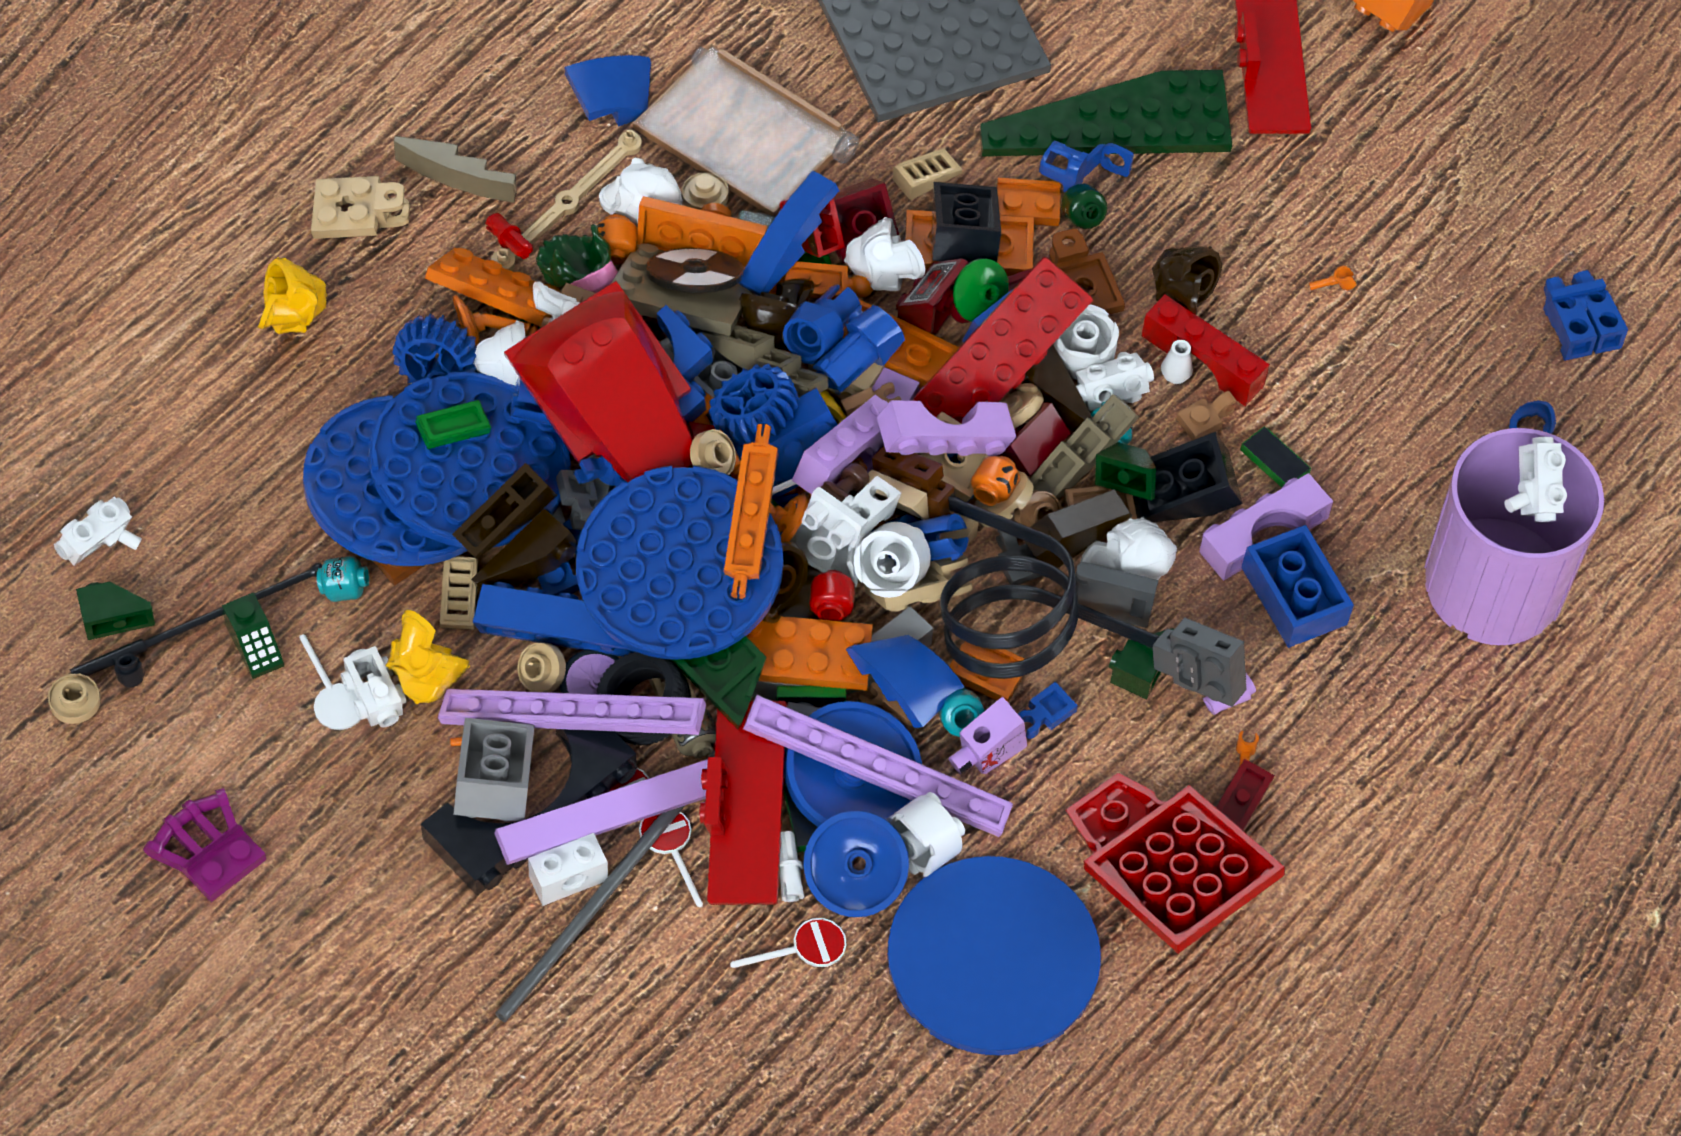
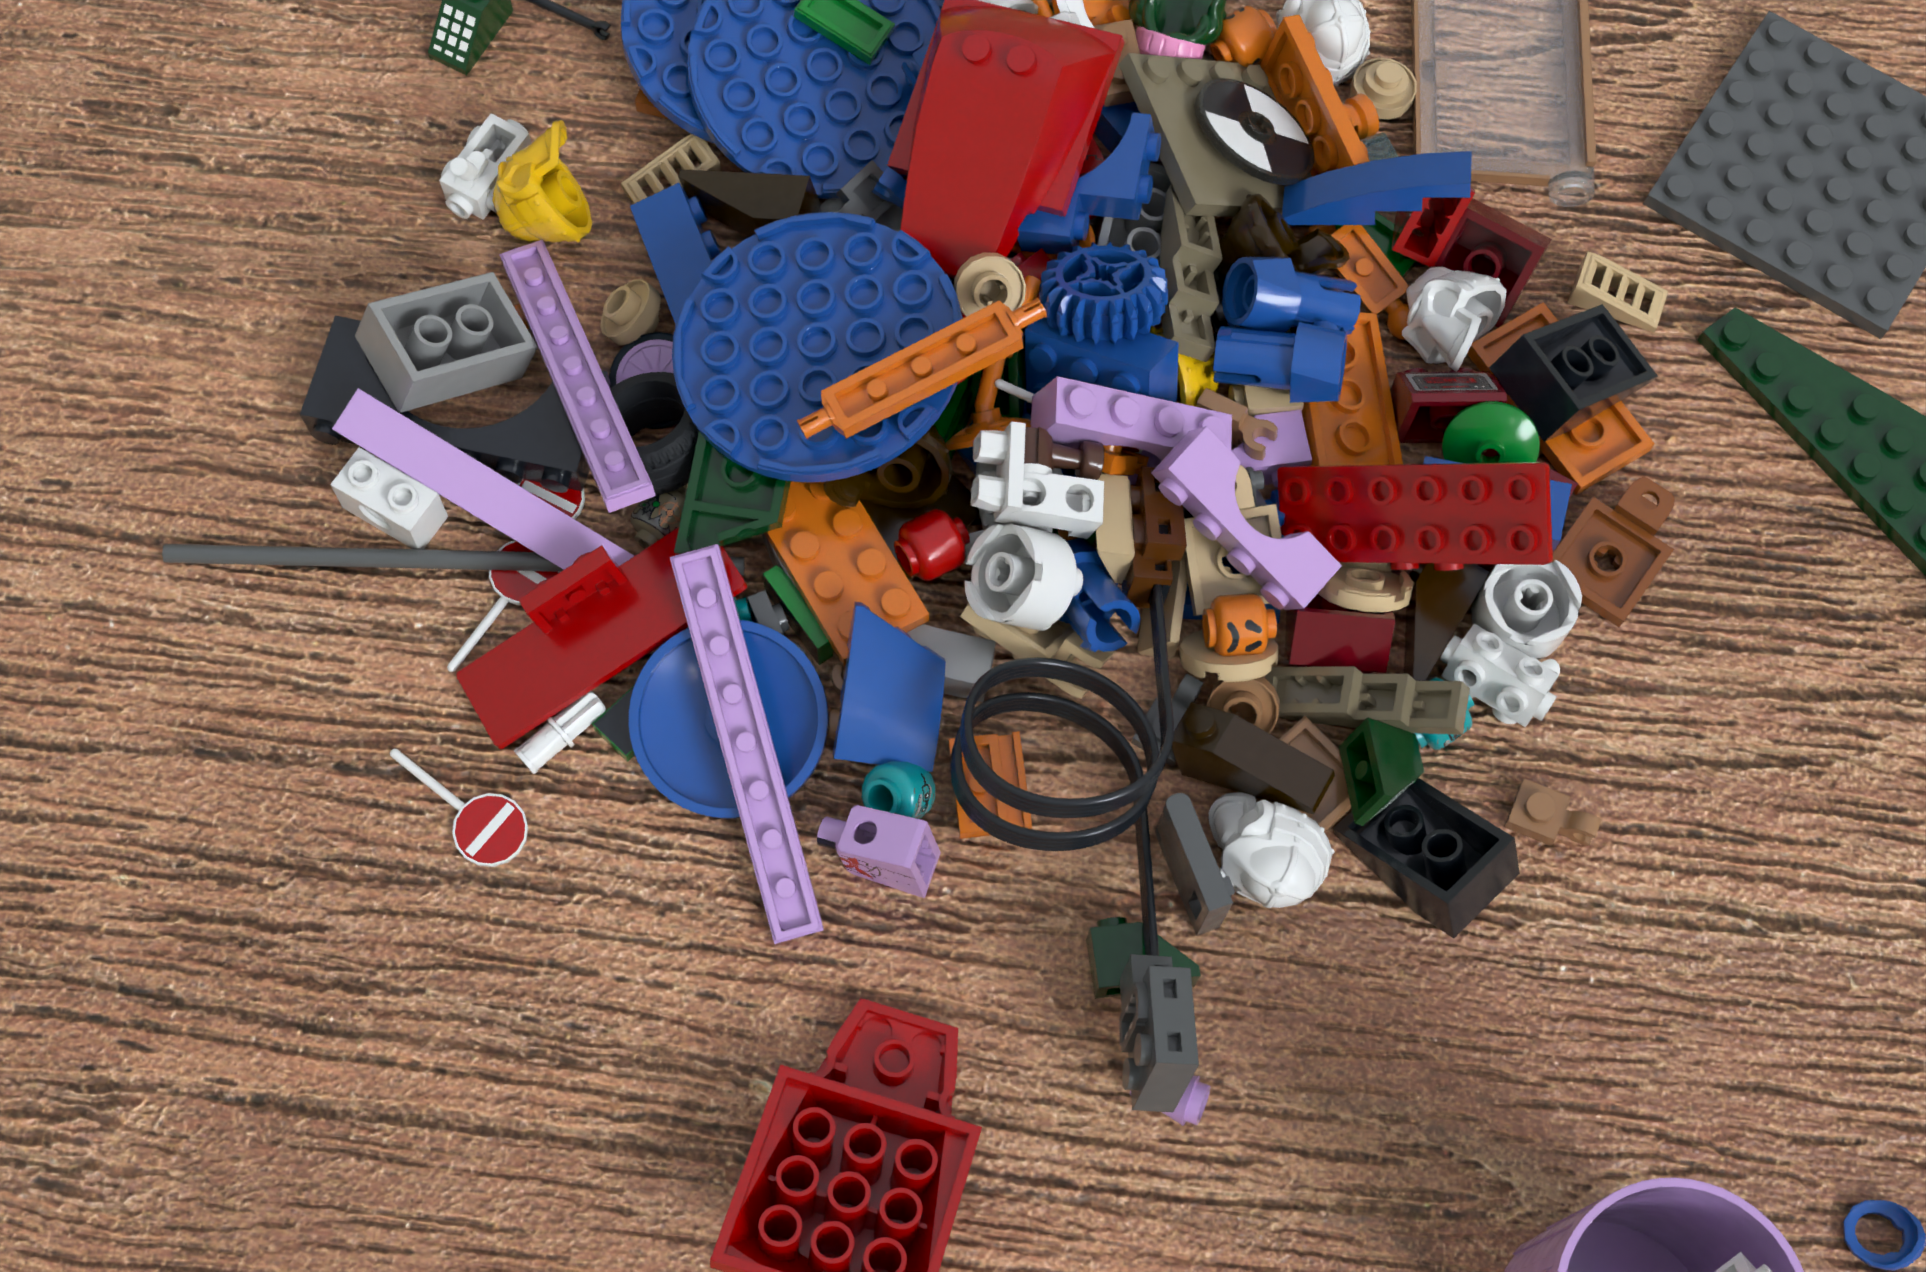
camera: 55 degrees right, 10 degrees up
magenta plate [143,787,267,902] -> none
white piece [300,634,360,730] -> none
teal head [317,556,370,602] -> none
dark brown slope [452,463,557,559] -> none
blue dish [803,811,909,917] -> none
white brick [886,792,965,877] -> none
blue tile [887,856,1101,1055] -> none
orange plate [997,178,1061,226] -> none
blue plate [1018,682,1078,739] -> none
blue piece [1039,141,1134,193] -> none
dark green head [1061,183,1108,229] -> none
red arch [1141,294,1270,407] -> none
dark brown head [1152,246,1222,315] -> none
white cone [1161,340,1193,384] -> none
lavender arch [1199,473,1333,581] -> none
dark red plate [1216,758,1275,831] -> none
orange hand [1236,731,1259,767] -> none
black tile [1240,426,1311,488] -> none
blue brick [1241,525,1354,648] -> none
orange hand [1309,266,1356,291] -> none

